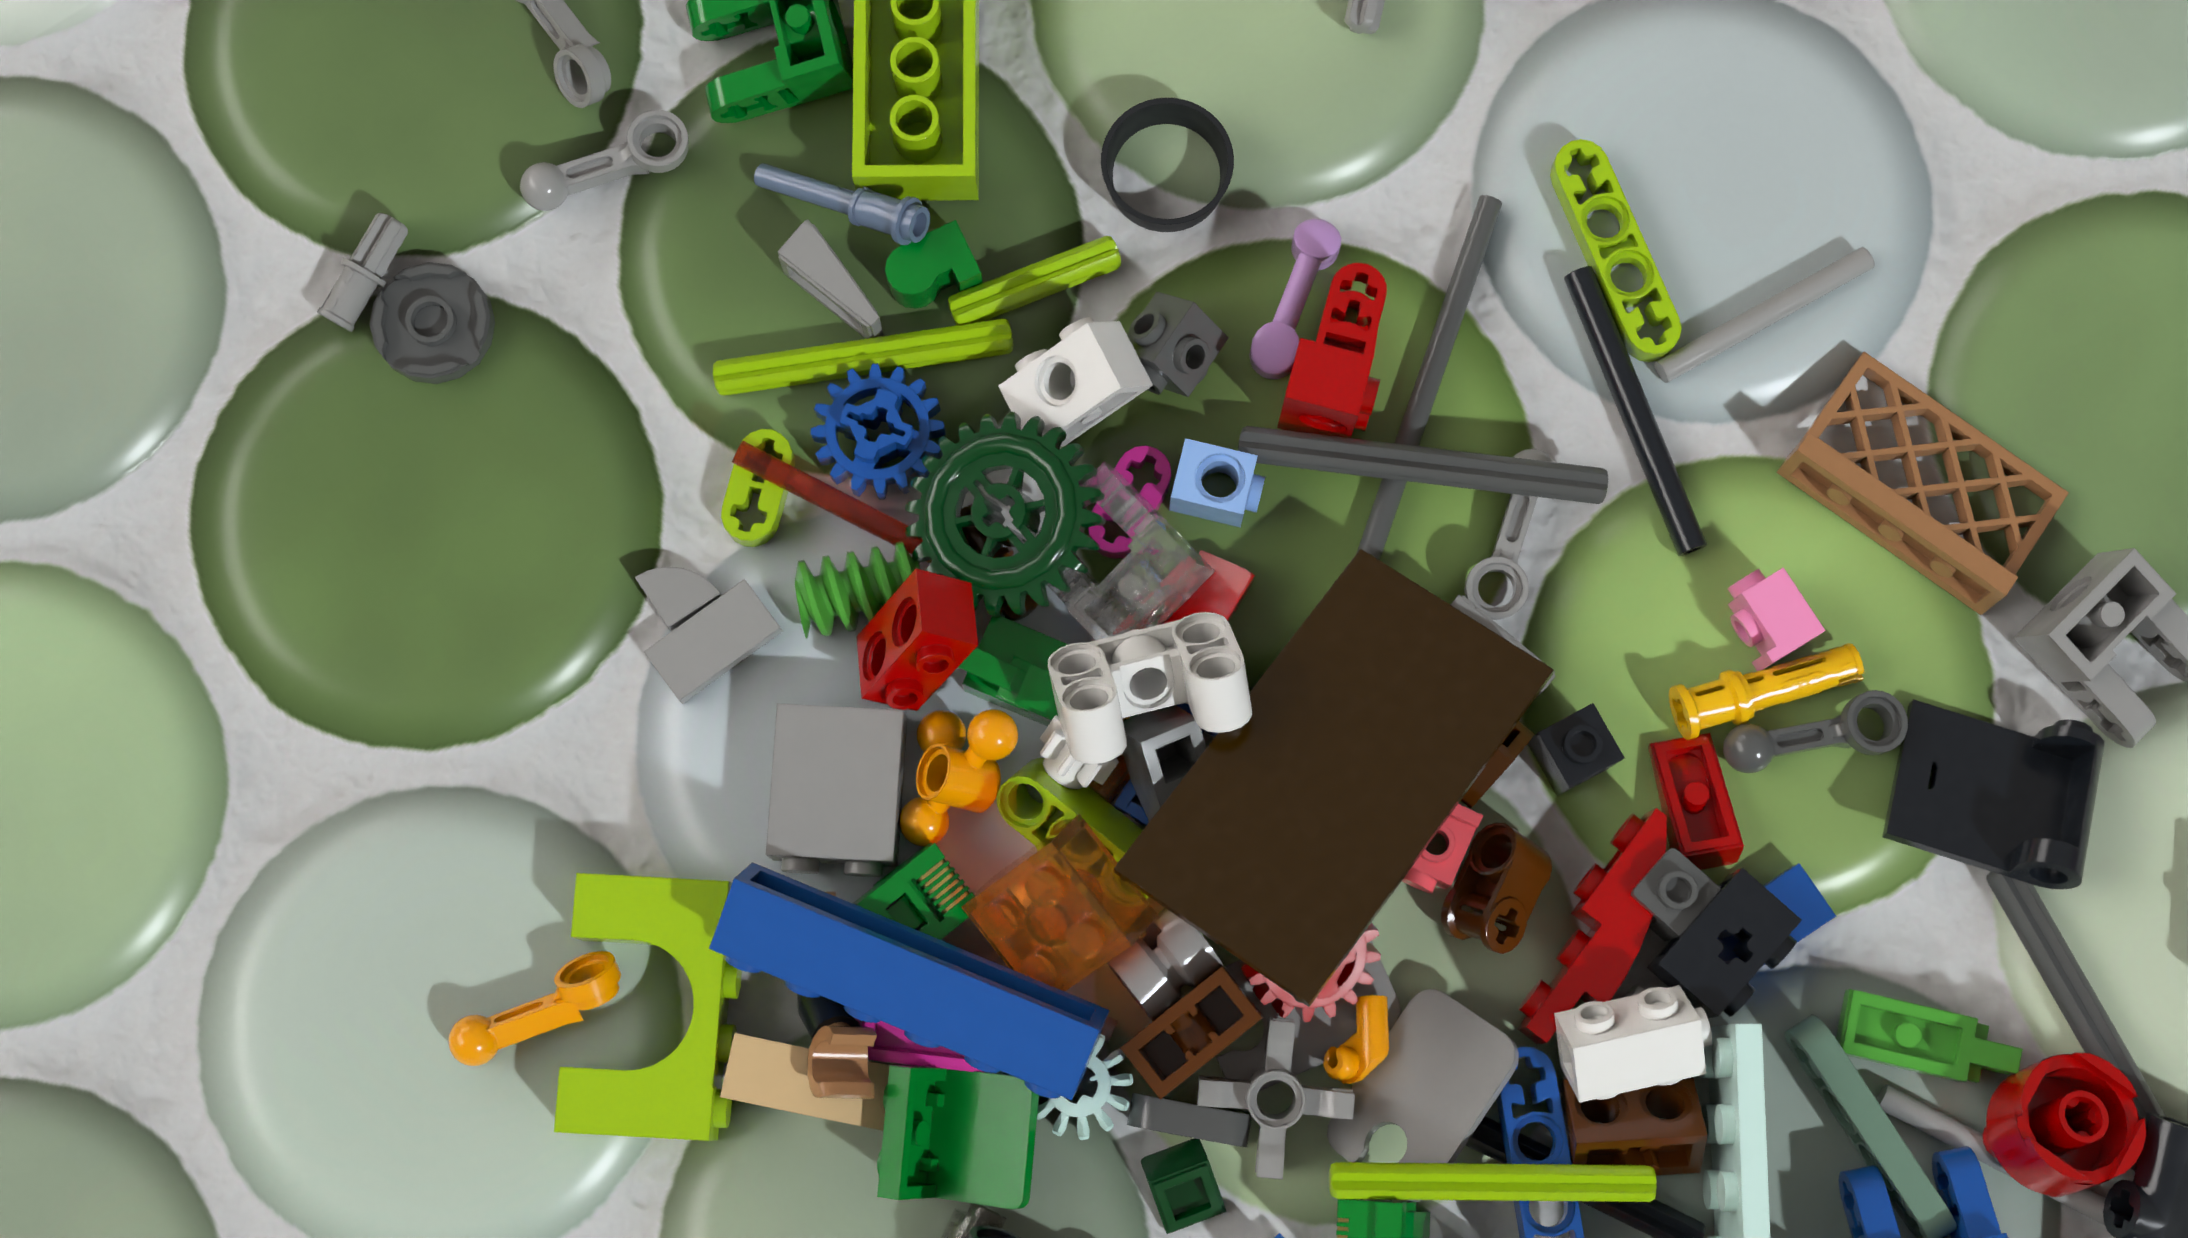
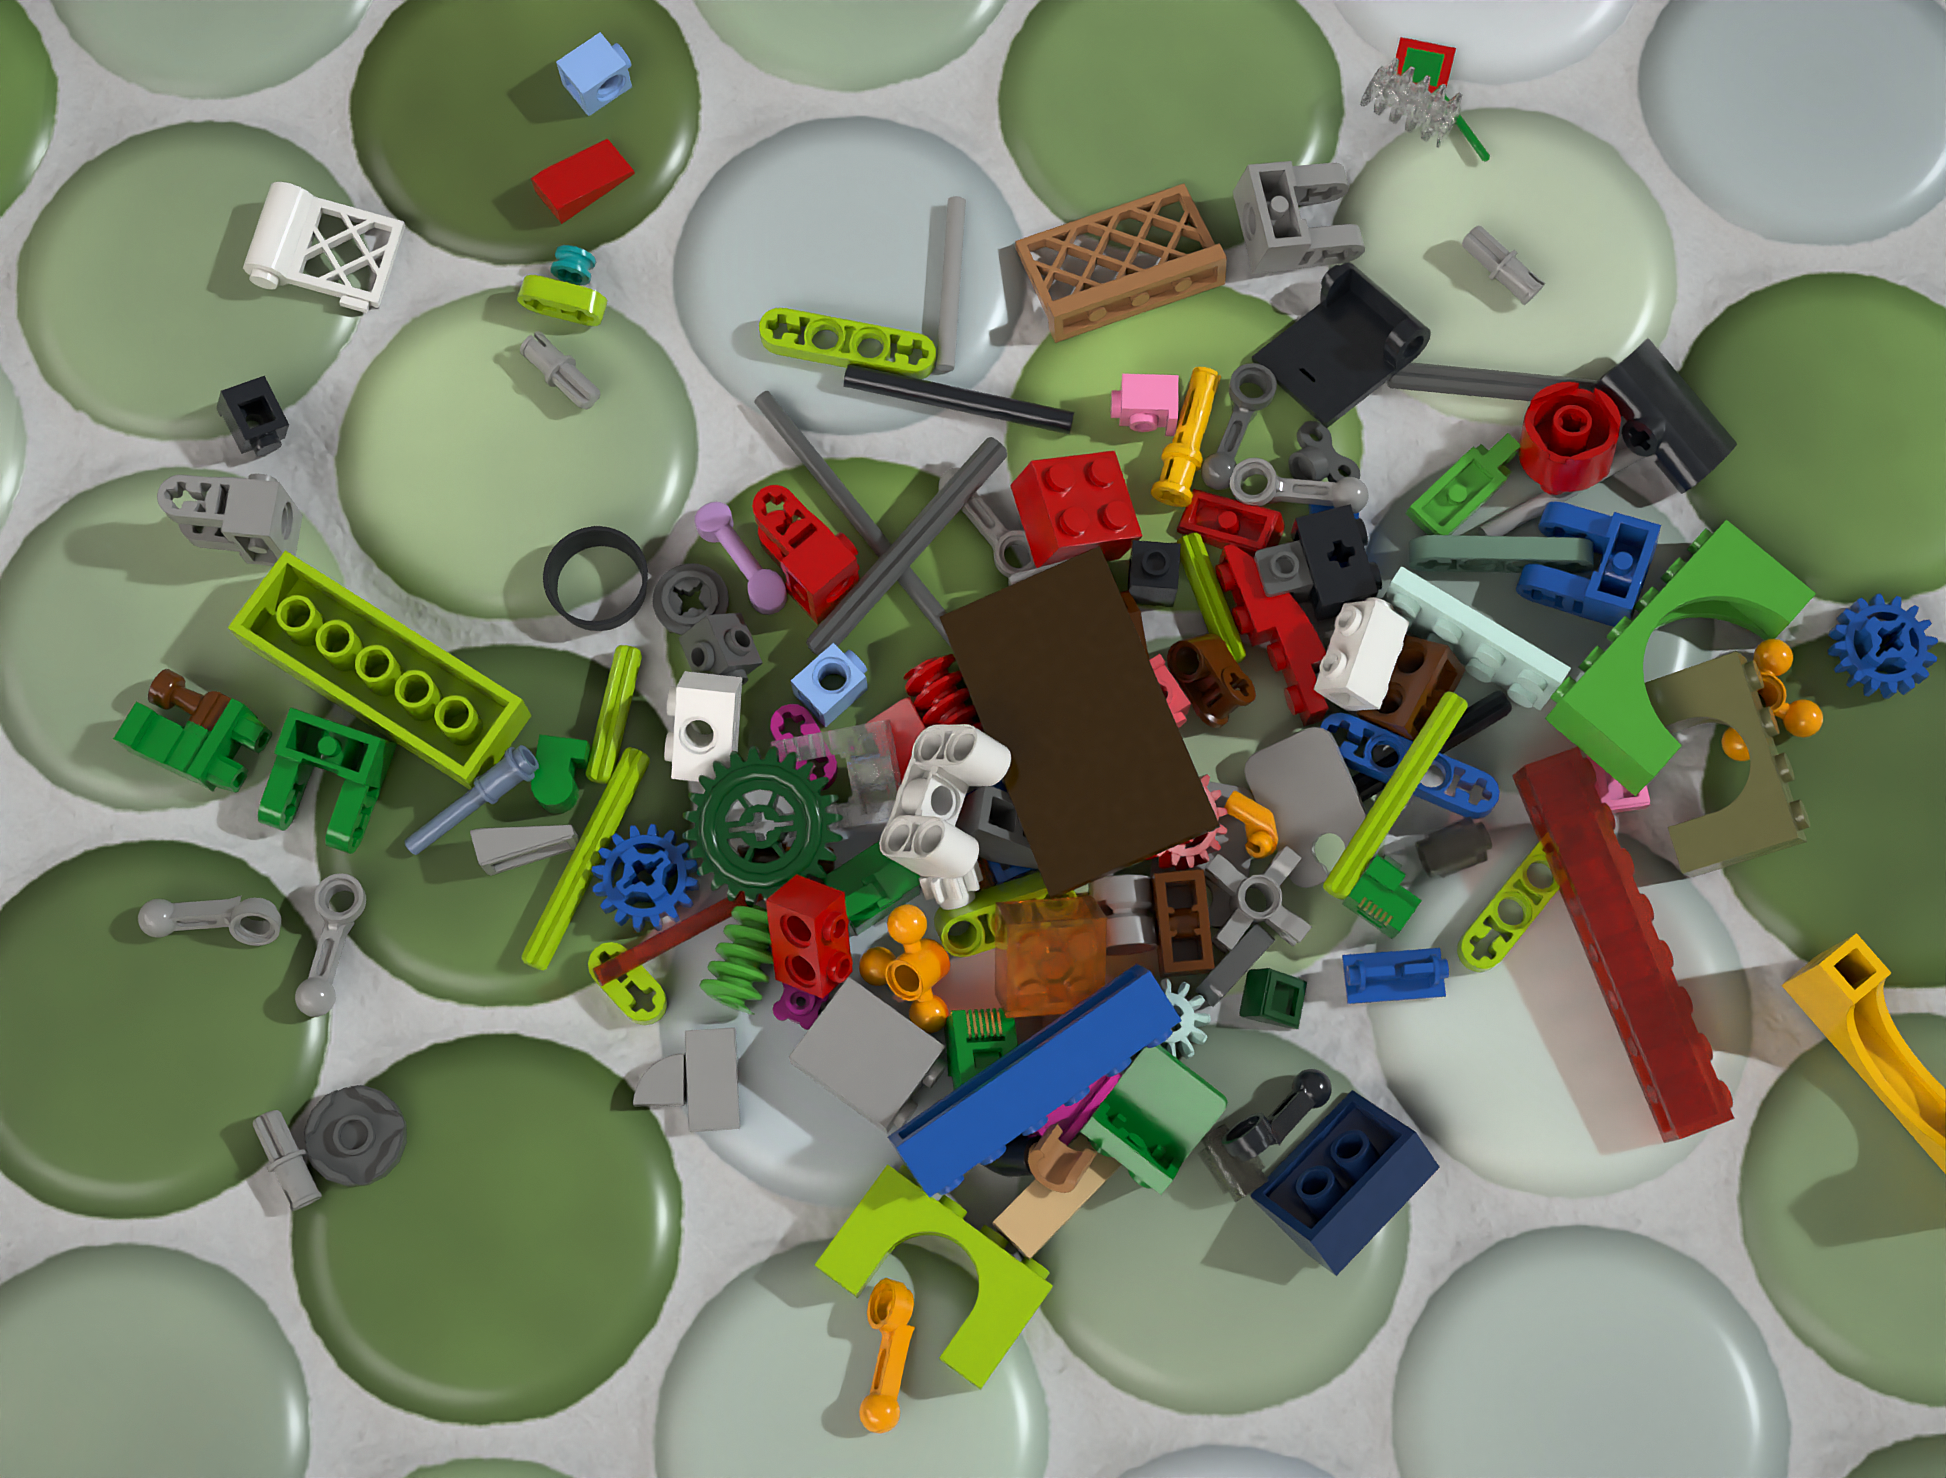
camera: 60 degrees left, 5 degrees down
none -> dark grey gear [652,563,729,635]
none -> magenta plate [772,983,829,1030]
none -> red piece [903,654,985,733]
none -> red brick [1010,451,1143,568]
none -> lime axle [1177,533,1246,663]
none -> light grey piece [1230,458,1369,514]
none -> dark grey piece [1288,421,1361,483]

